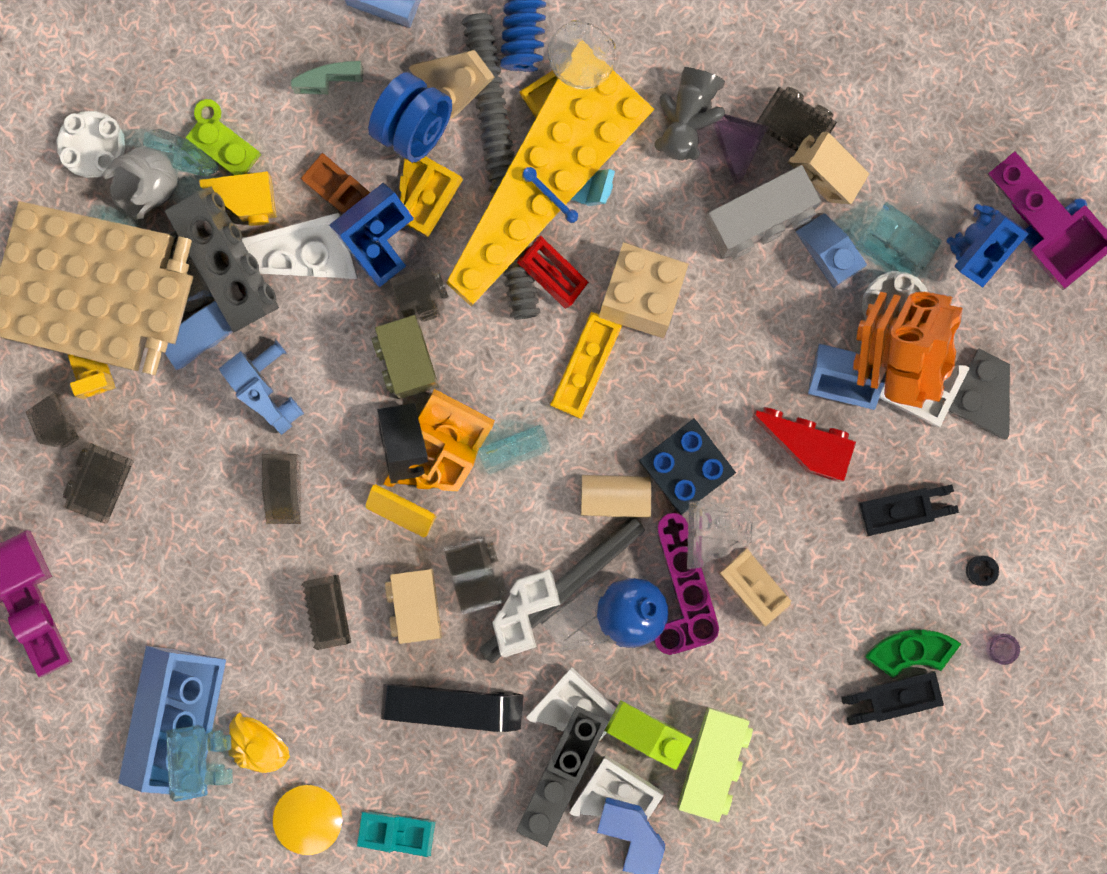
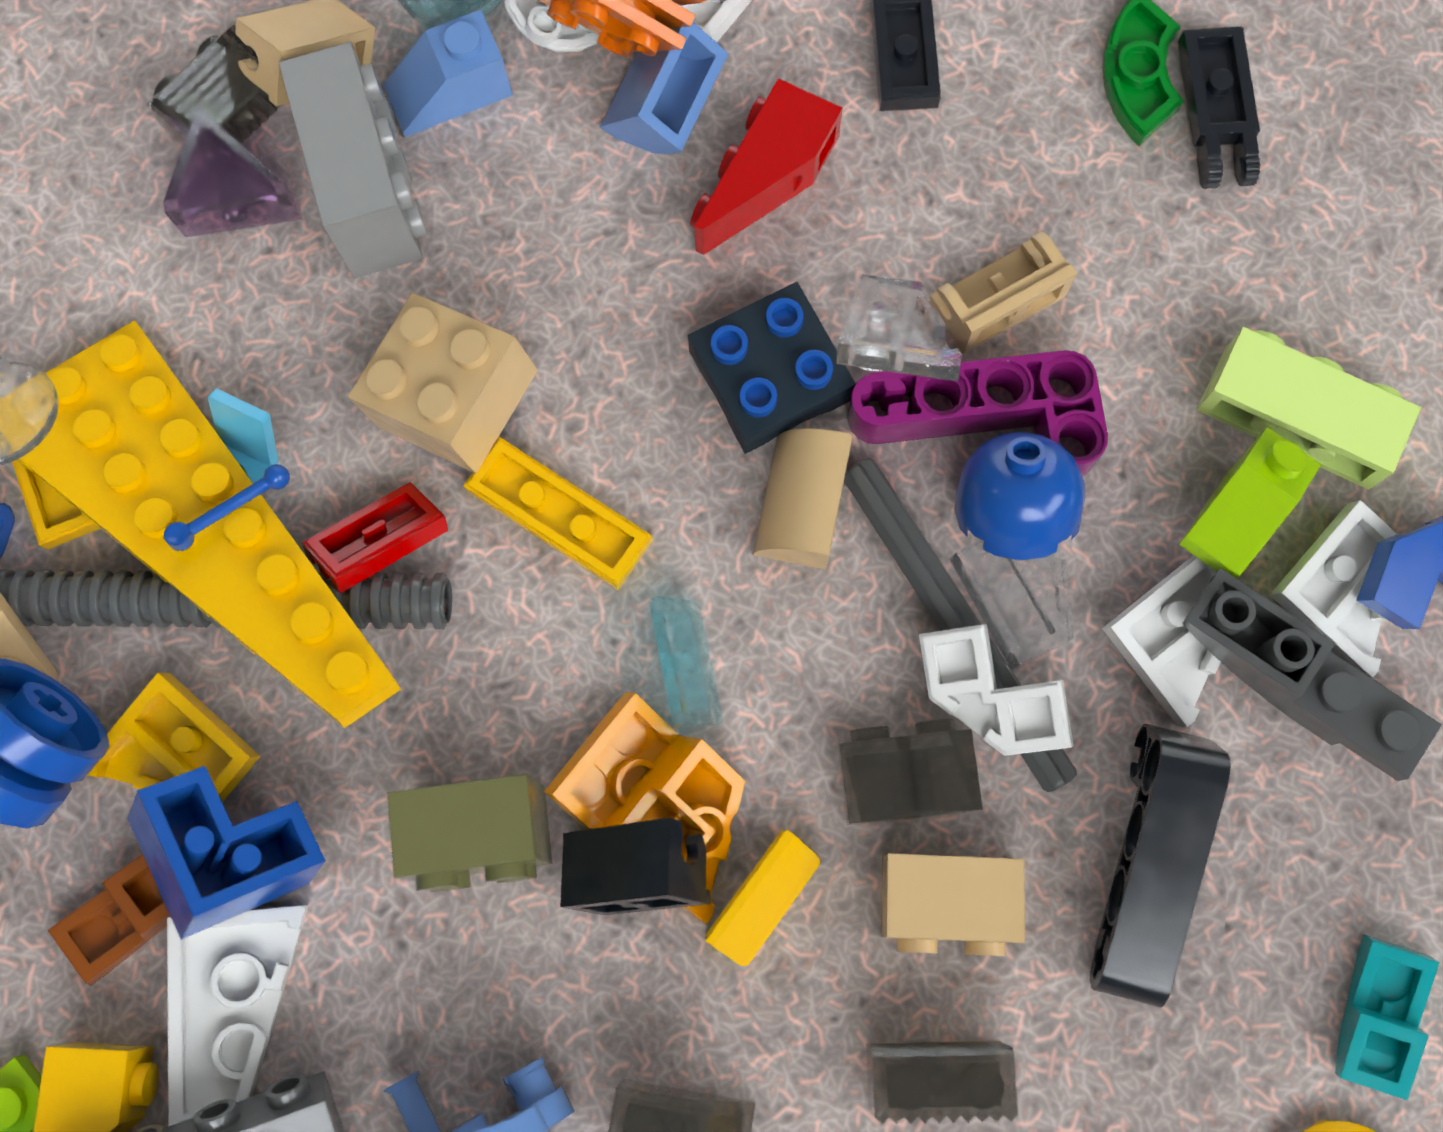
camera: 75 degrees left, 10 degrees down
clear smoke brick [390,265,449,322] -> none
dark grey piece [655,67,725,161] -> none

